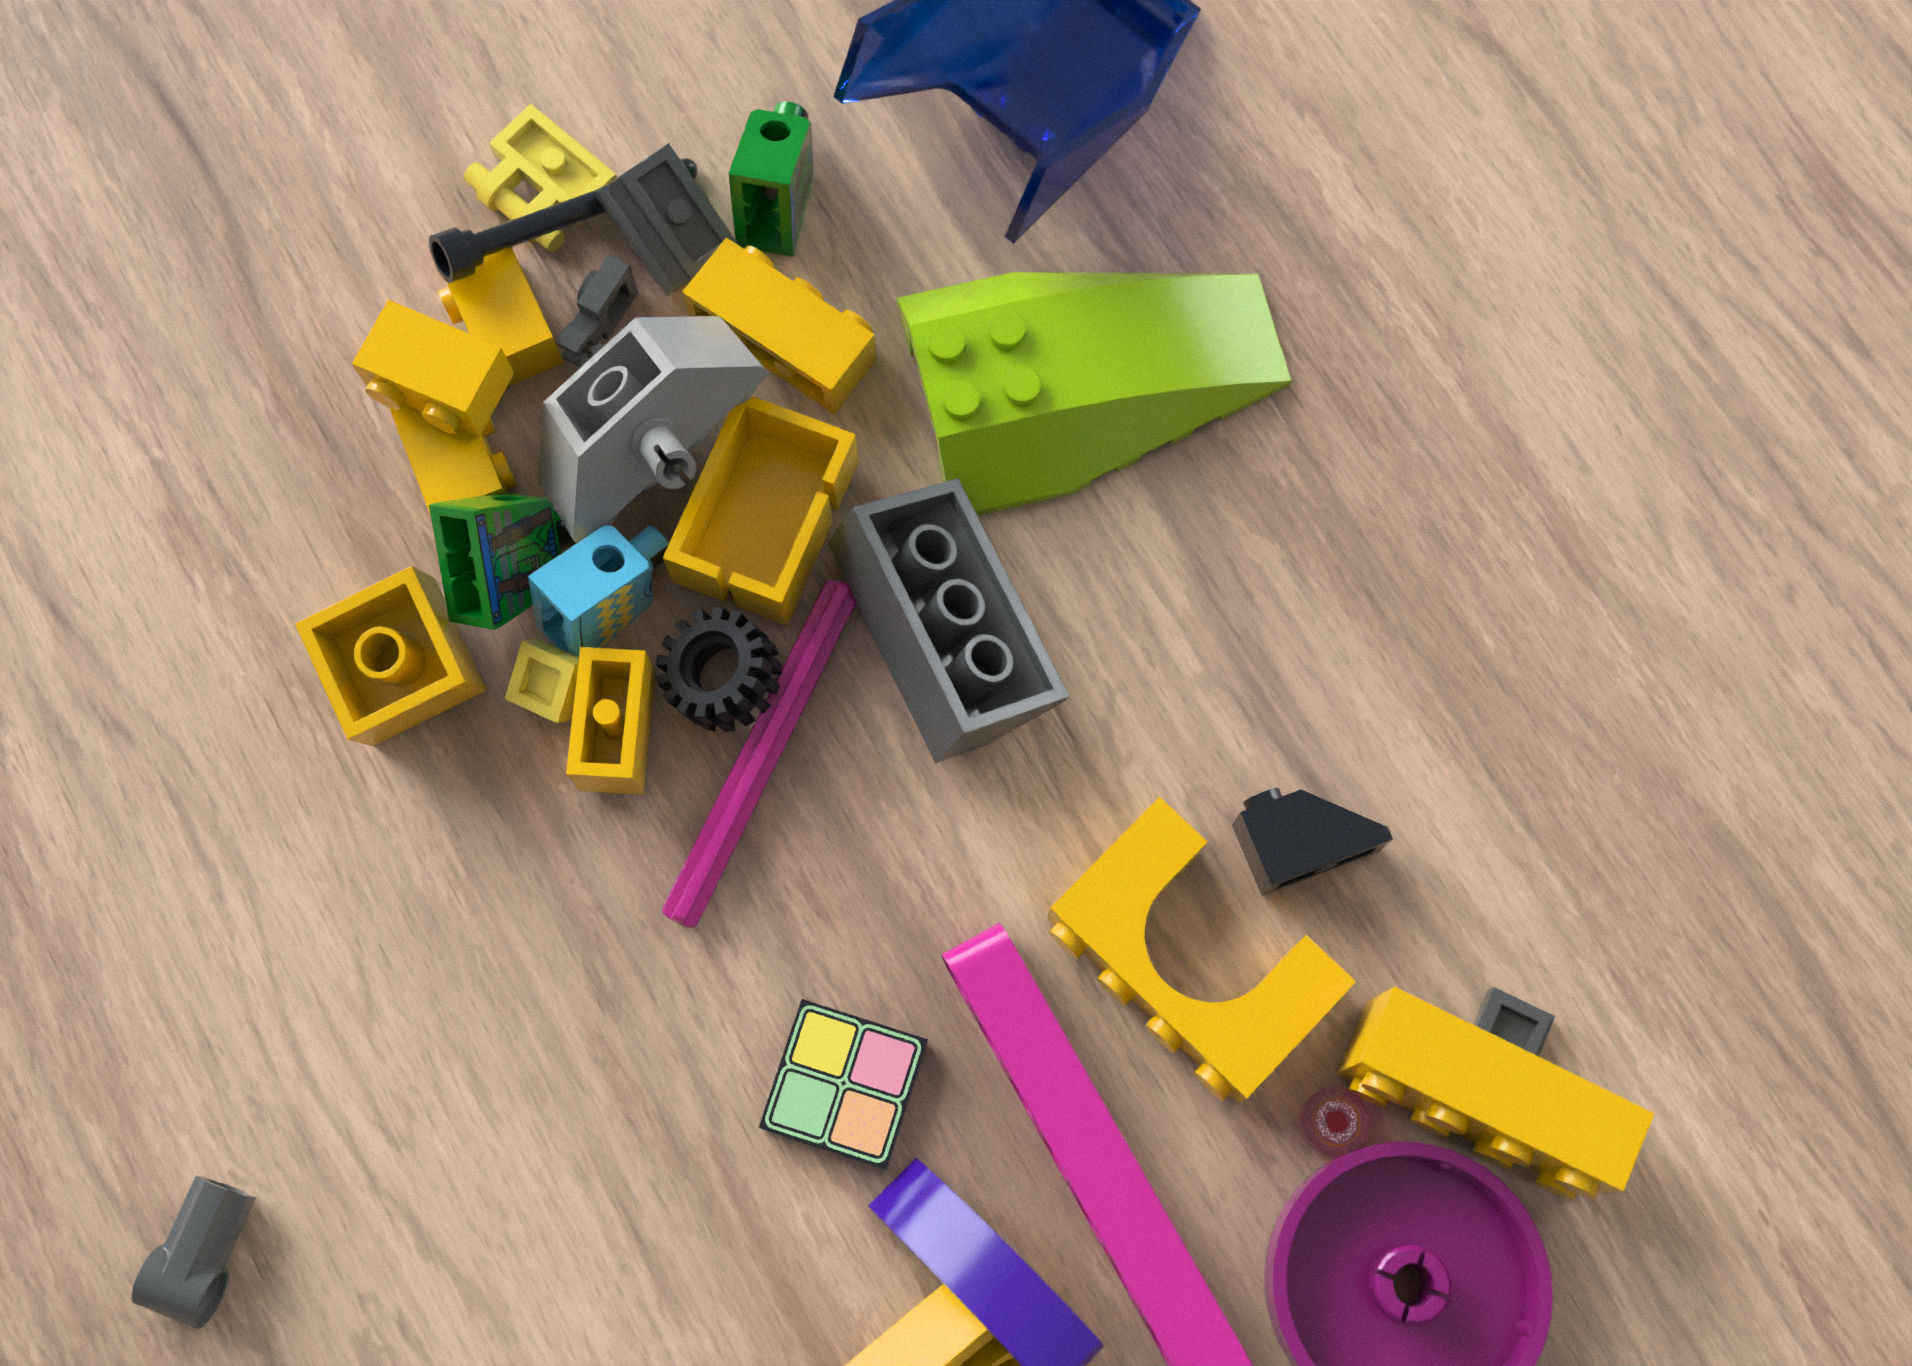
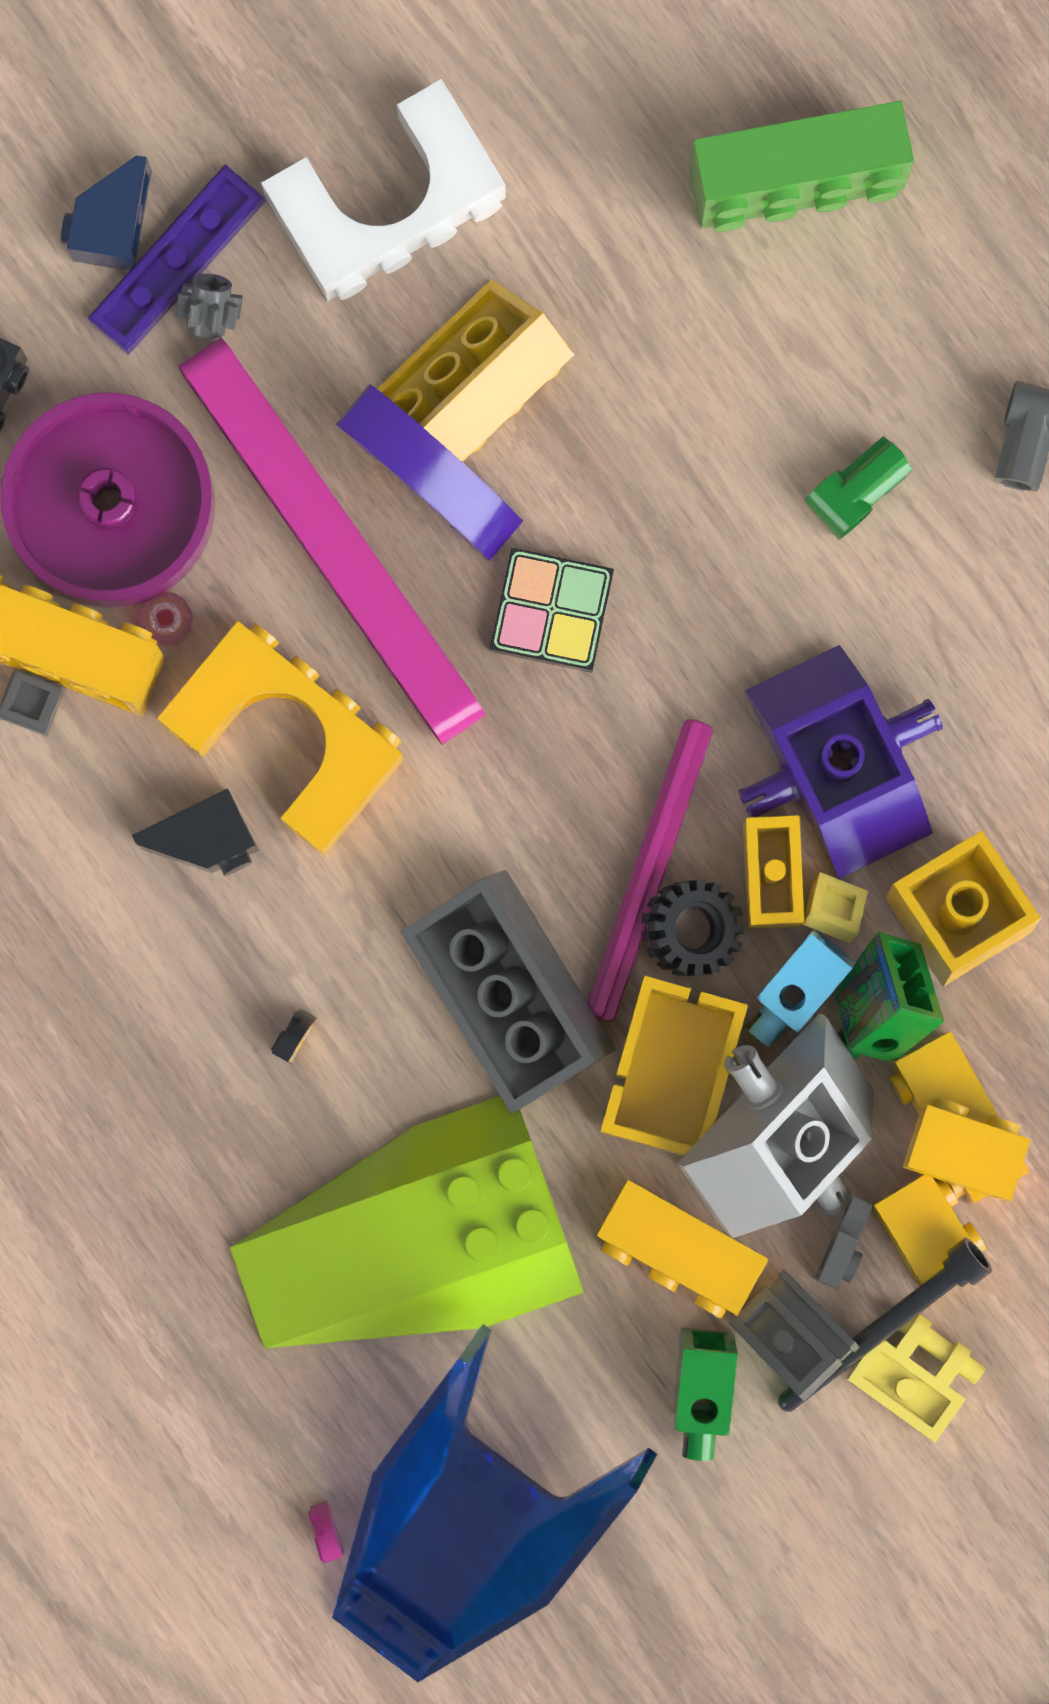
camera: 175 degrees right, 10 degrees up
none -> black tile [271,1009,317,1064]
none -> dark pink tile [308,1501,344,1563]
none -> dark purple slope [738,645,943,879]
none -> green piece [804,436,913,540]

